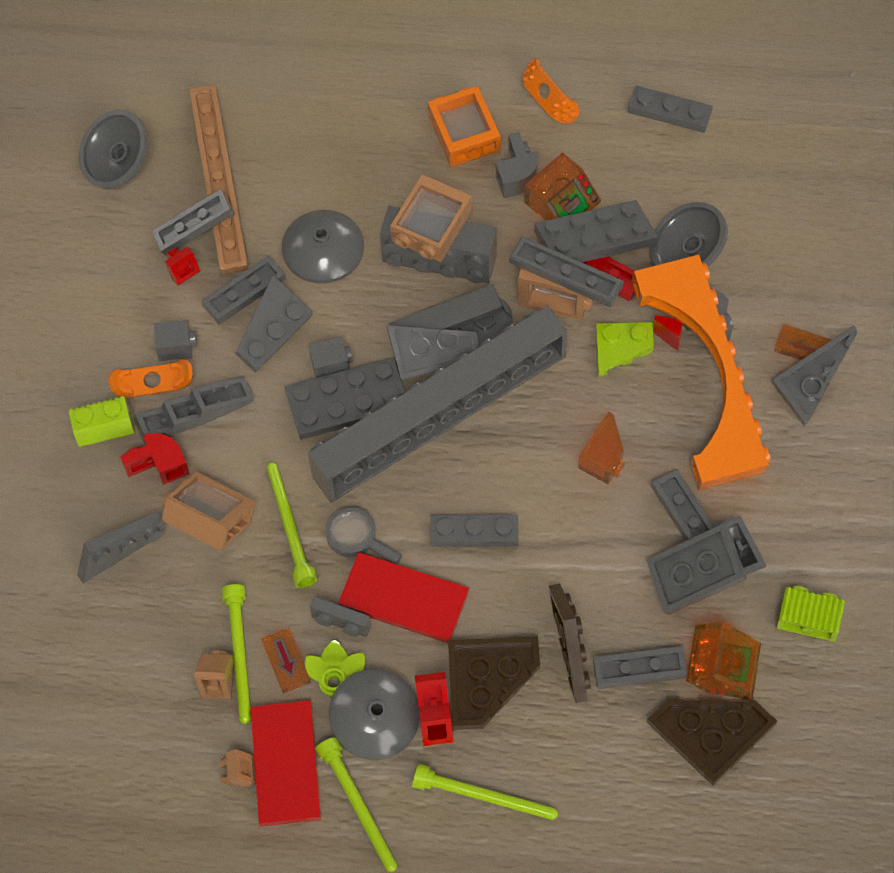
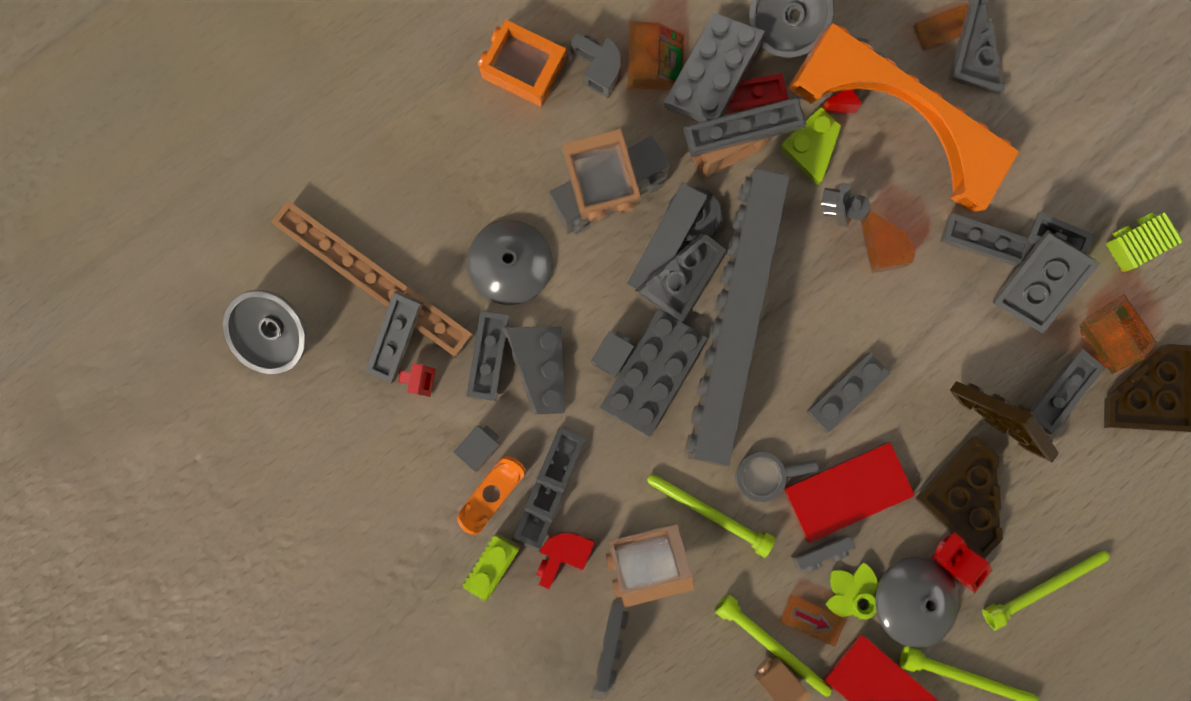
camera: 50 degrees left, 20 degrees up
none -> dark grey hips [821,183,871,227]

